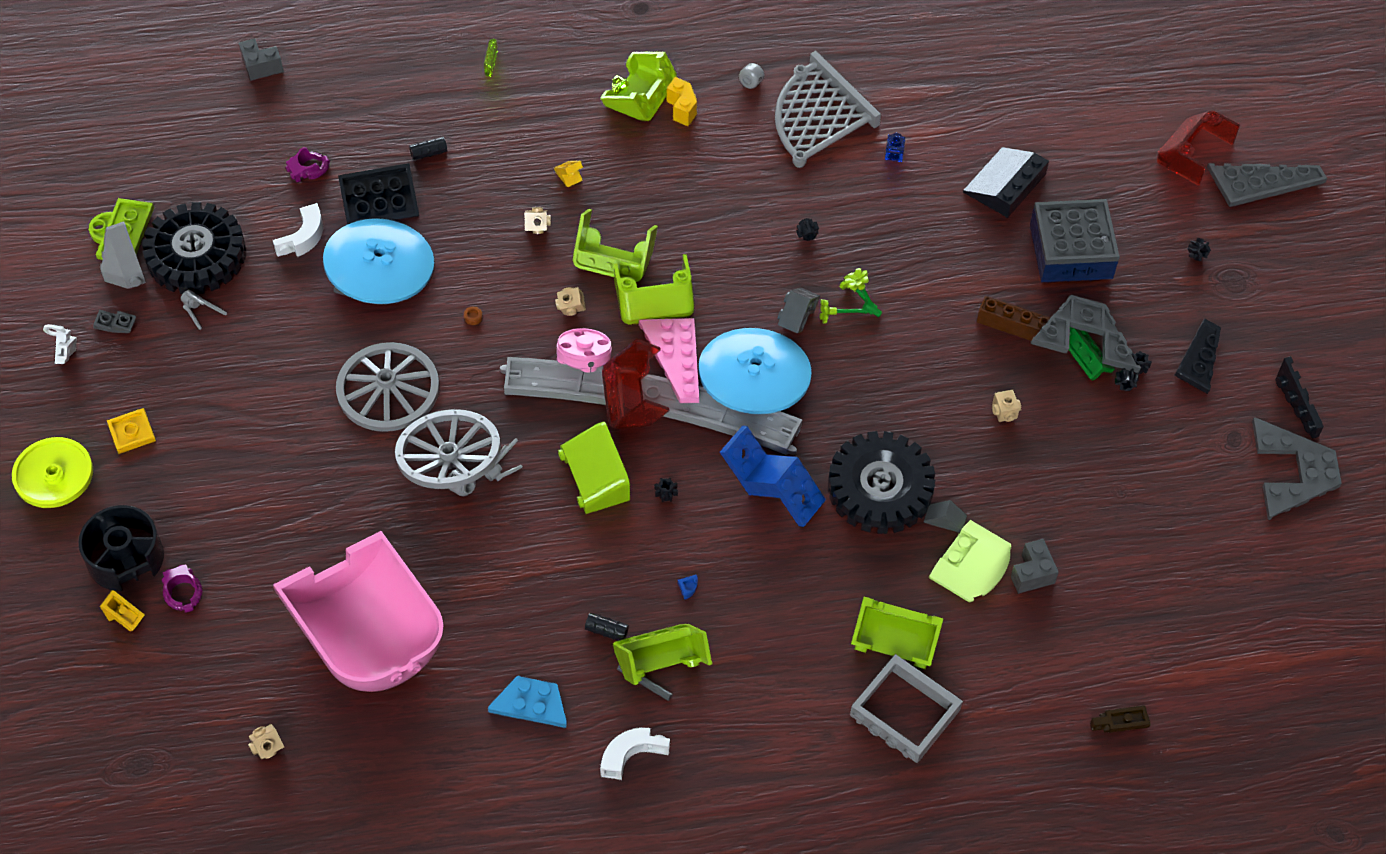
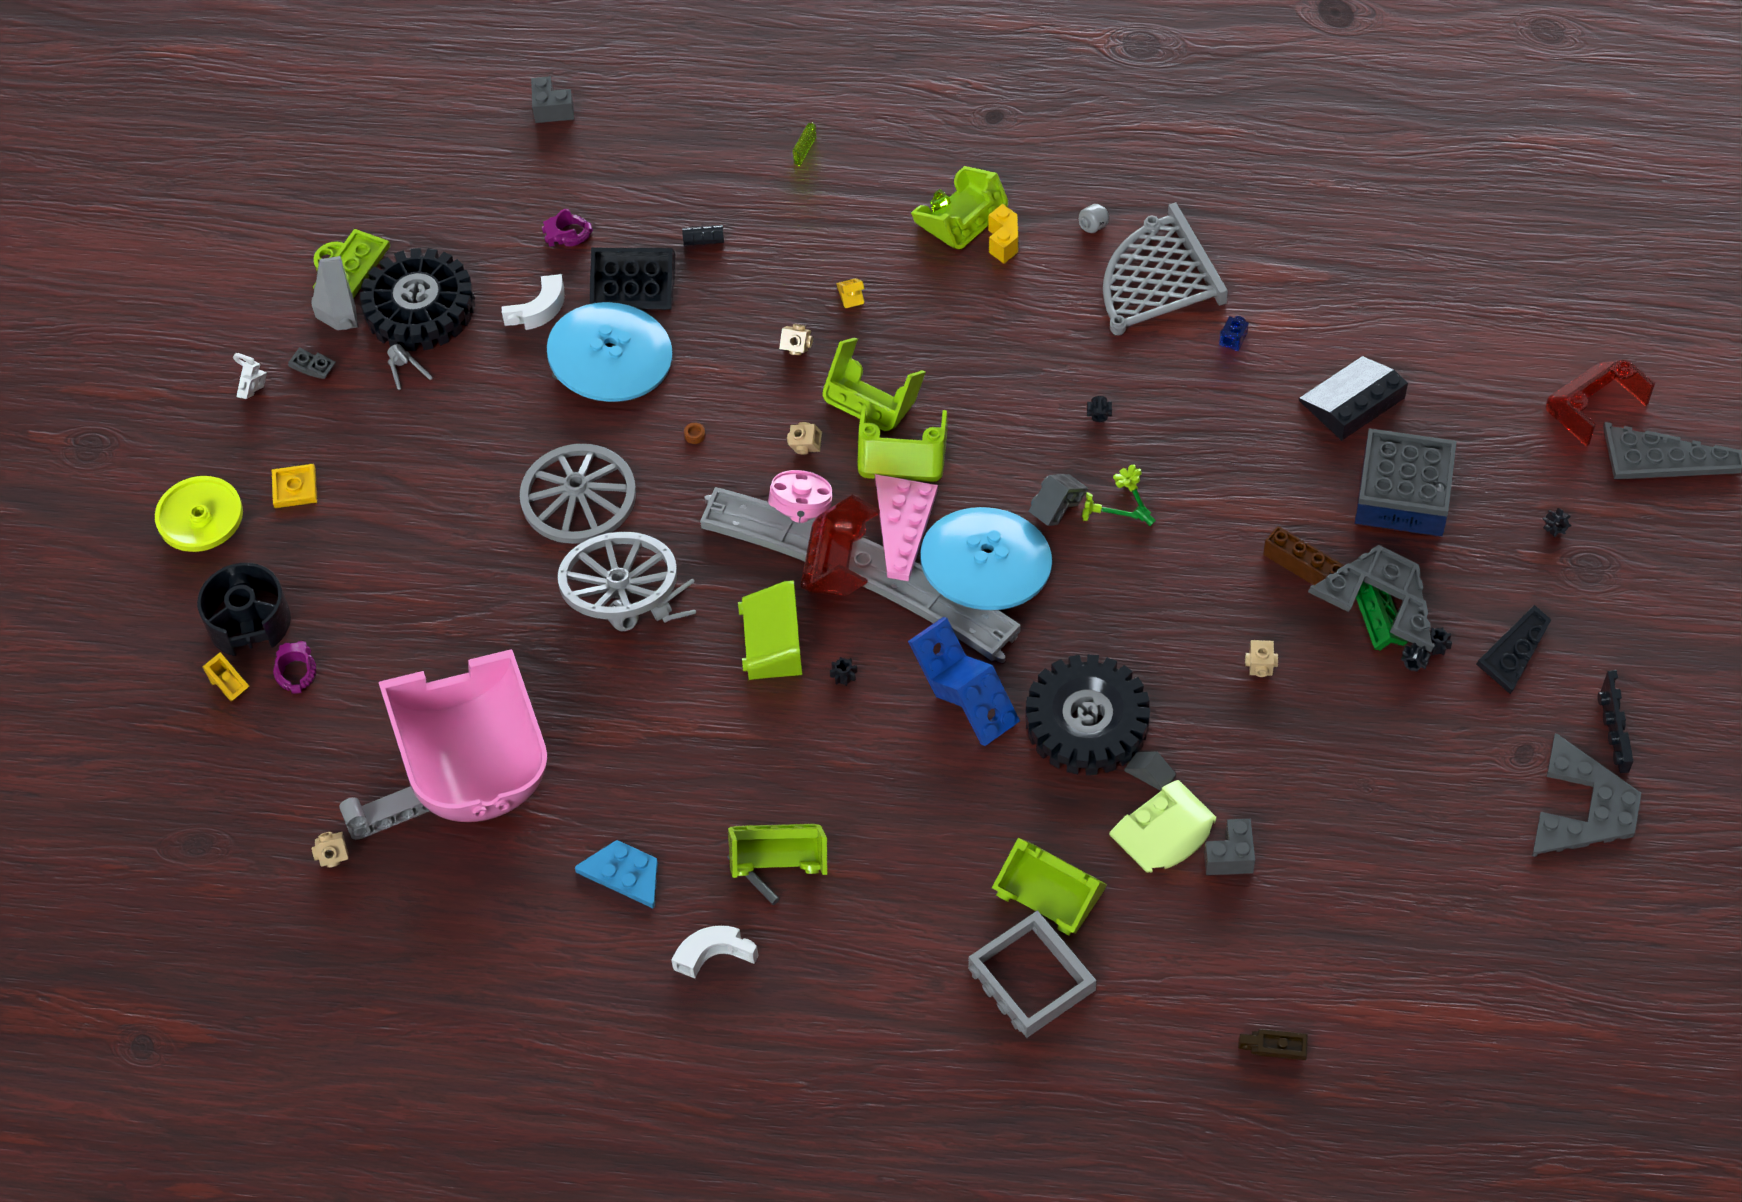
camera: 20 degrees right, 0 degrees up
black axle [585,612,629,641] -> none
blue tile [678,574,698,600] -> none
none -> light grey beam [339,786,429,840]

